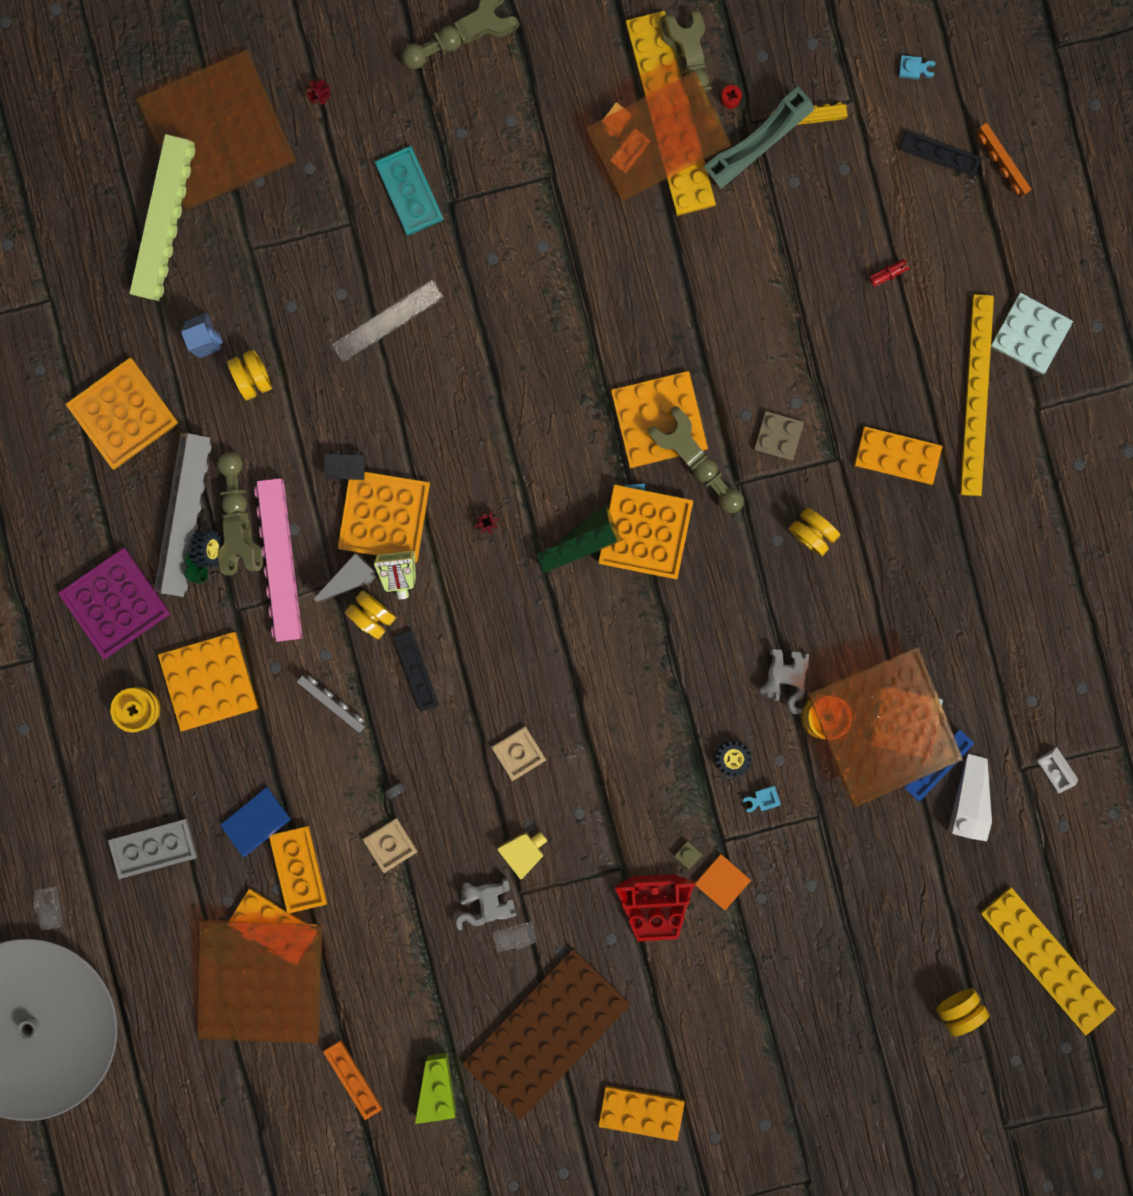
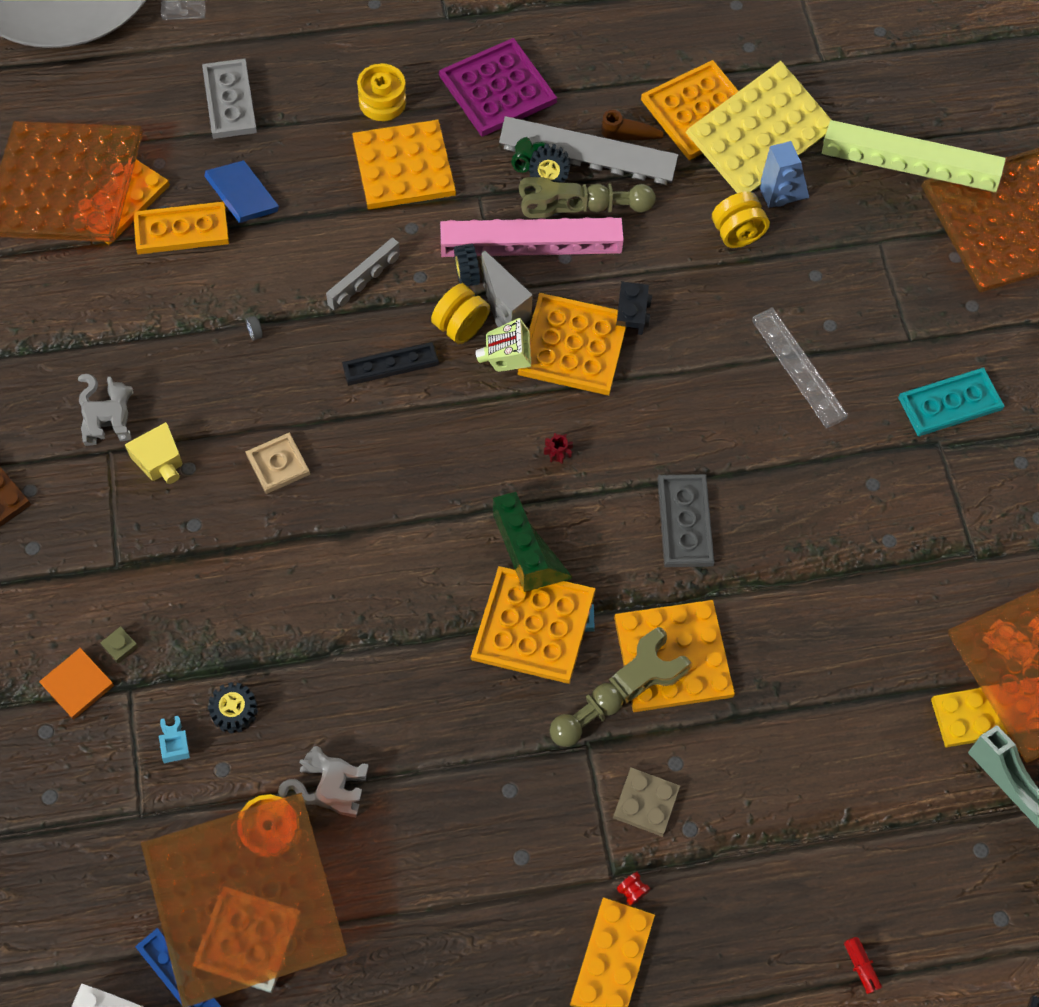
camera: 90 degrees right, 25 degrees down
tan tile [362,818,418,873] -> none
clear slope [493,922,537,952] -> none
red wedge [615,874,696,942] -> none
yellow wheel [788,507,840,557] -> none
none -> black wheel [454,243,480,287]
none -> reddish brown piece [601,110,663,140]
none -> red wheel [616,872,651,906]
none -> dark grey tile [657,474,714,567]
none -> light yellow plate [686,61,831,193]

